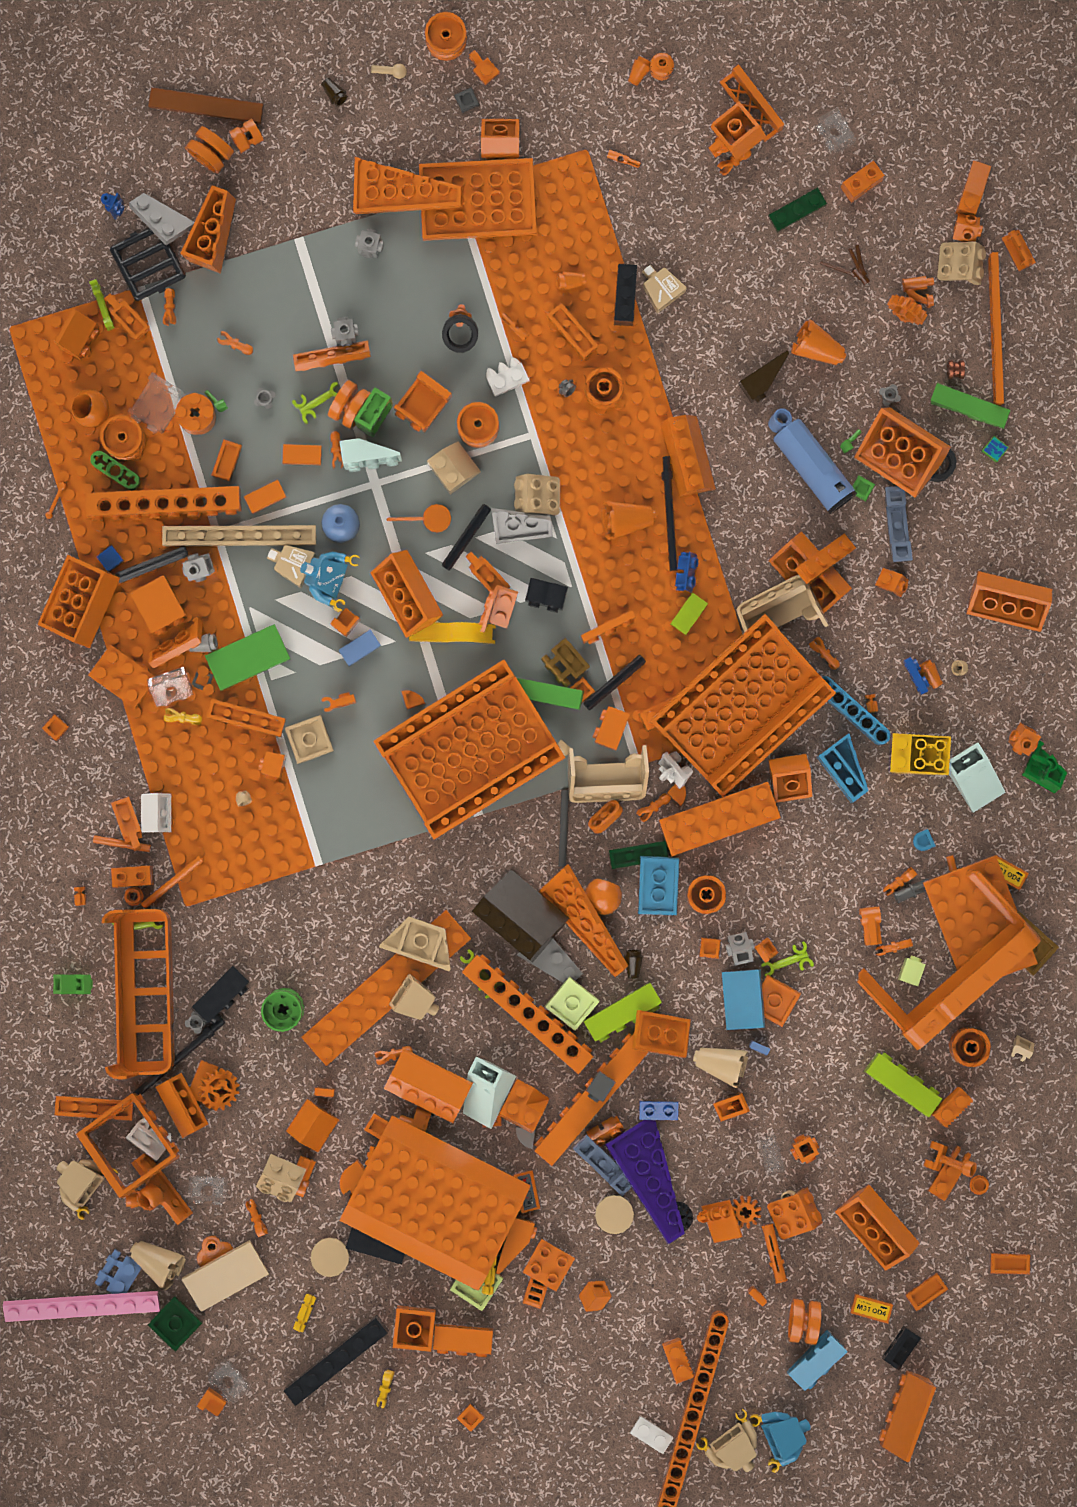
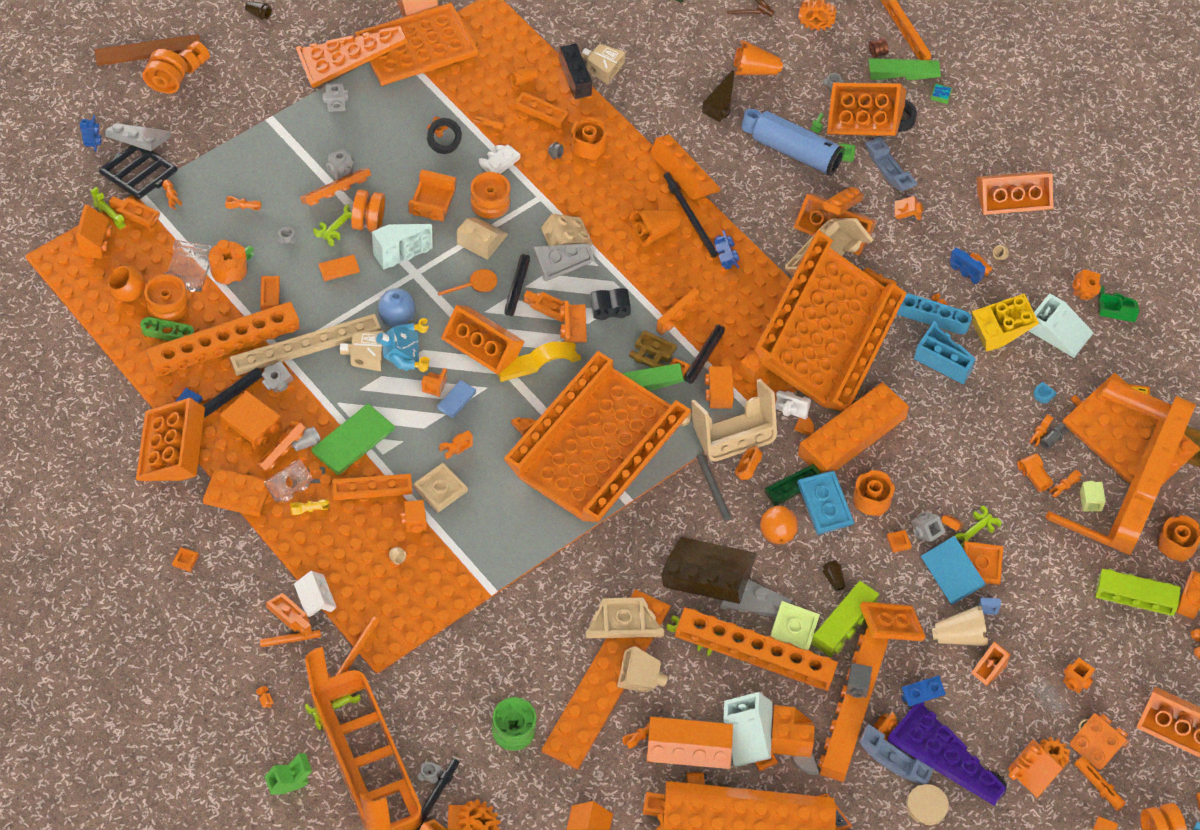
camera: 25 degrees left, 30 degrees down
orange hinge [45,482,67,519] -> none
orange brick [111,866,154,888] -> none
orange wedge [180,185,236,274] -> none
black brick [191,966,249,1025] -> none
orange tile [244,480,287,514] -> none
orange tile [314,1087,336,1097] -> none
orange piece [330,431,343,469] -> none
bright green window [354,387,393,437] -> none
orange wing [538,864,628,977] -> none
orange piece [636,793,671,822] -> none
lime tile [670,593,708,635] -> none
orange slope [768,754,812,803] -> none

